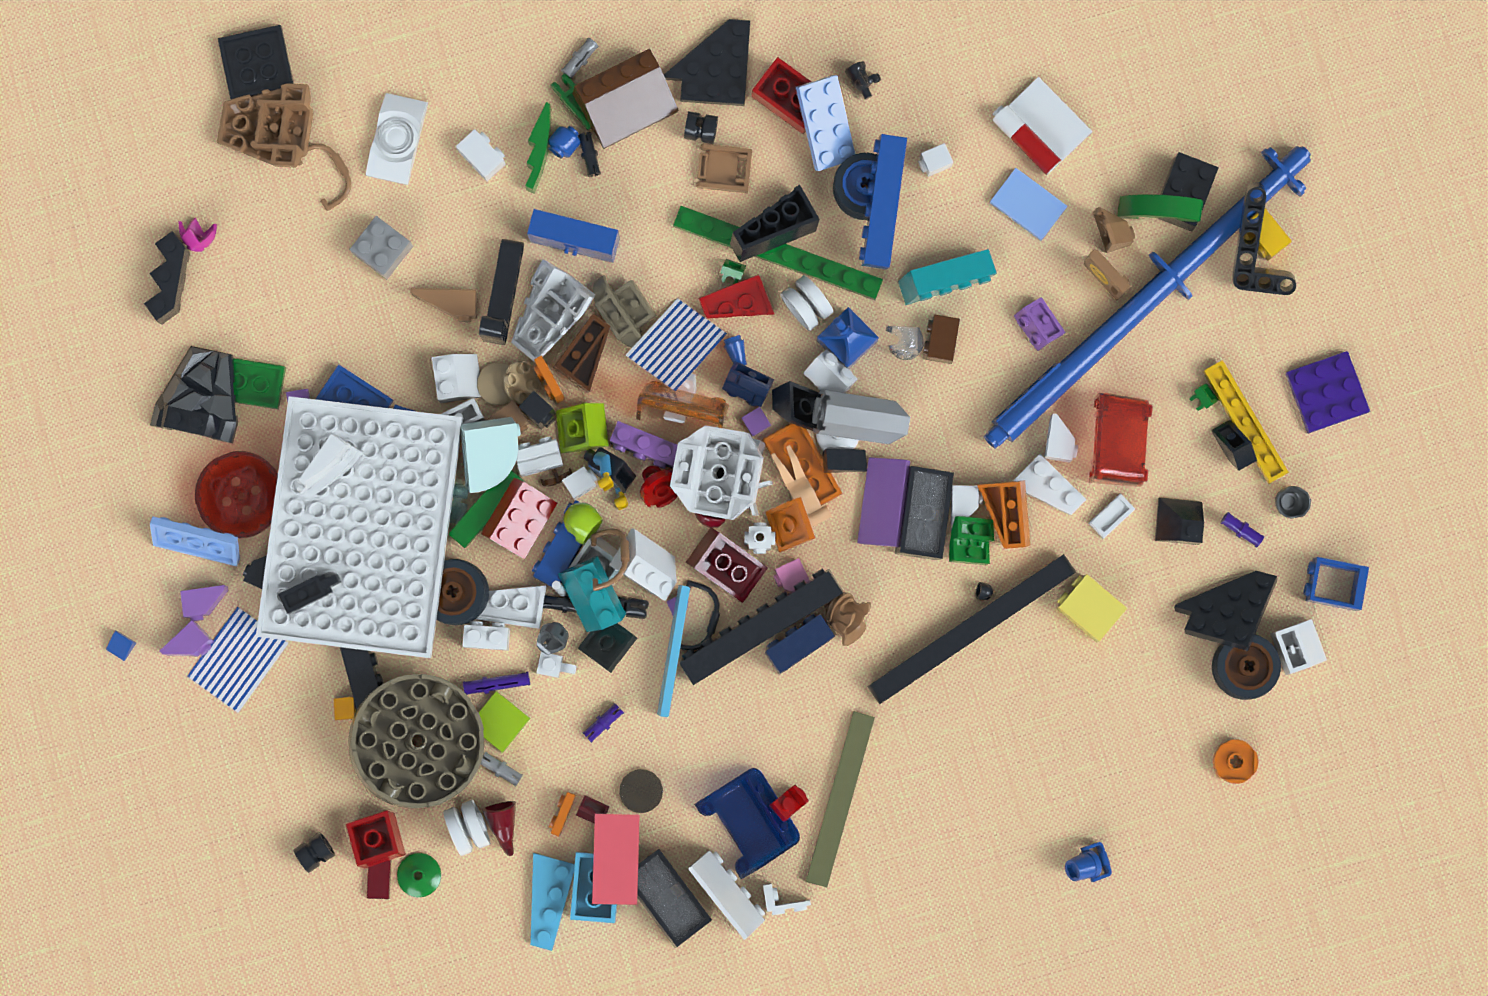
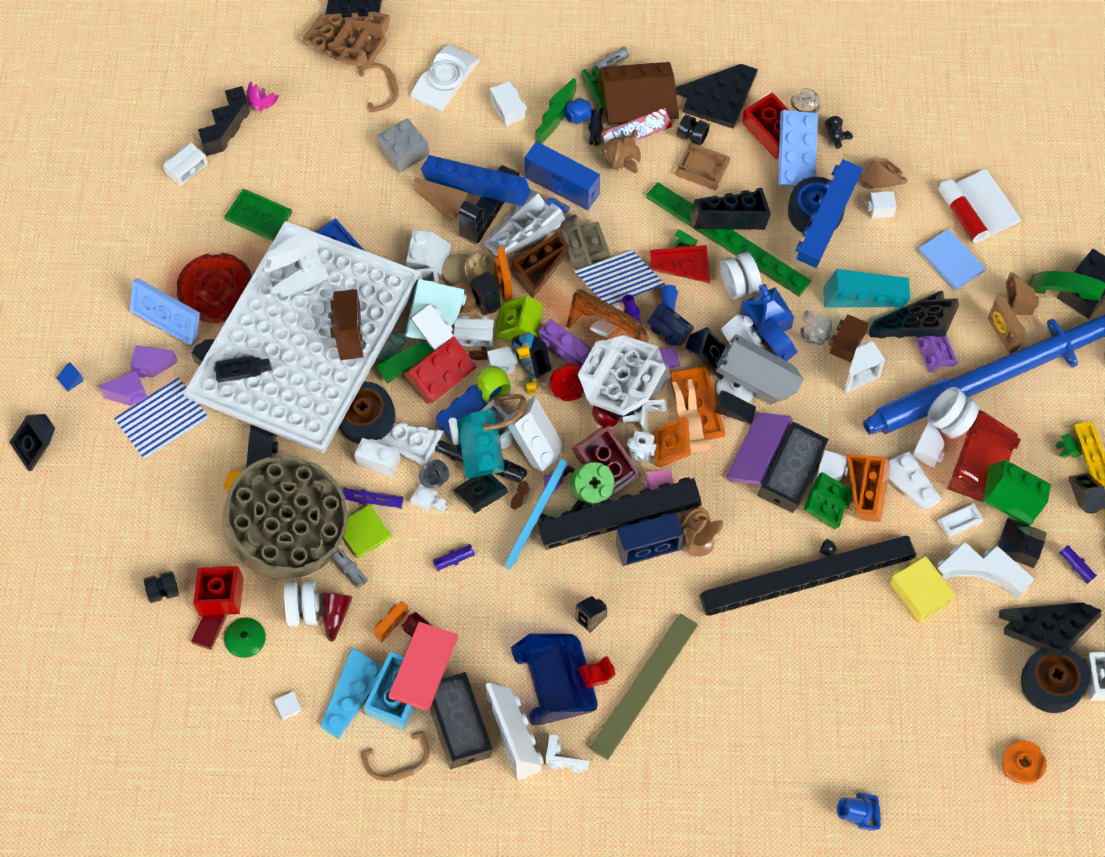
camera: 20 degrees right, 20 degrees down
wedge [150,346,238,444] -> none
clear smoke tile [619,769,663,813] -> none
none -> black slope [9,414,55,471]
none -> white brick [163,143,208,187]
none -> white tile [274,691,302,720]
none -> reddish brown wedge [330,289,364,360]
none -> medium nougat piece [361,731,429,782]
none -> white brick [410,304,454,350]
none -> blue brick [421,155,531,206]
none -> reddish brown piece [510,481,530,510]
none -> blue tile [546,197,571,213]
none -> brick [569,462,614,503]
none -> black slope [575,596,608,633]
none -> sticker [602,108,672,144]
none -> medium nougat helmet [603,129,641,173]
none -> dark purple pin [622,294,643,331]
none -> blue brick [757,318,798,361]
none -> clear helmet [790,88,821,113]
none -> white slope [844,341,885,393]
none -> medium nougat slope [861,158,908,189]
none -> black wing [869,291,959,339]
none -> white wheel [927,387,979,439]
none -> white arch [936,543,1035,600]
none -> green slope [983,460,1051,525]

